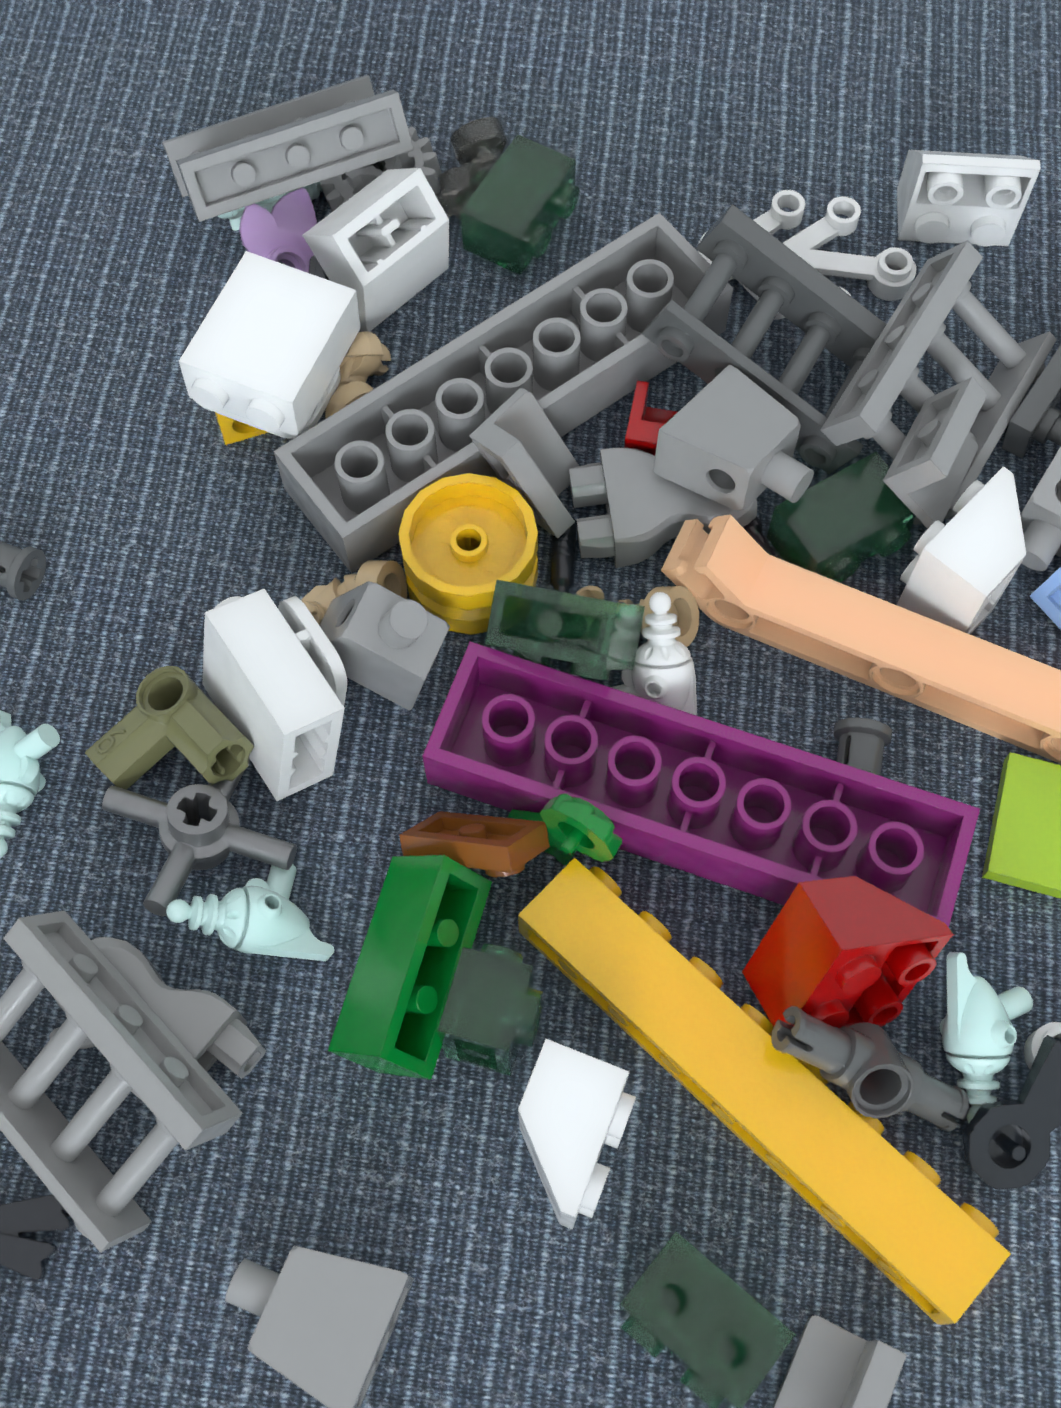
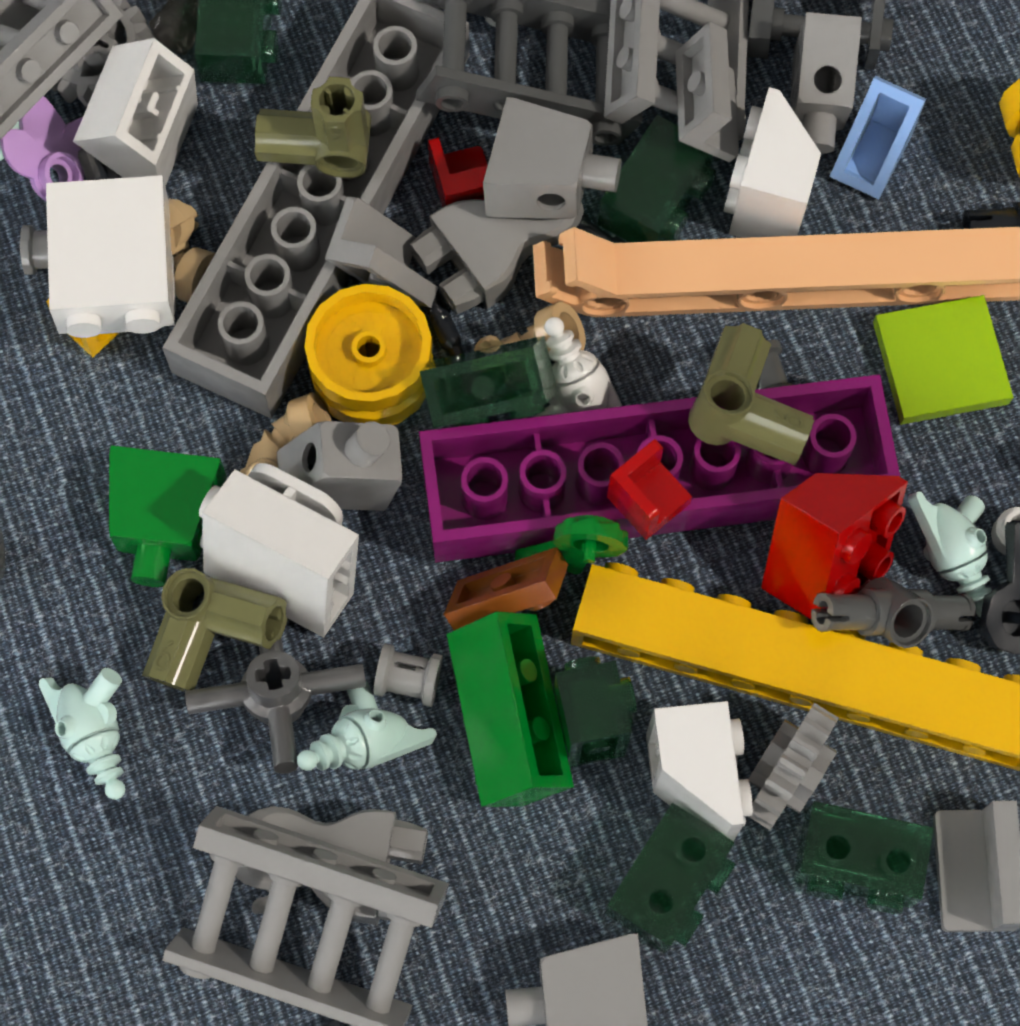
camera: 30 degrees left, 5 degrees up
none -> green torso [109,445,227,587]
none -> olive piece [255,76,372,178]
none -> light grey bush [373,643,443,707]
none -> clear green brick [604,803,736,954]
none -> red panel [607,439,692,540]
none -> olive piece [688,323,814,466]
none -> light grey gear [748,703,839,830]

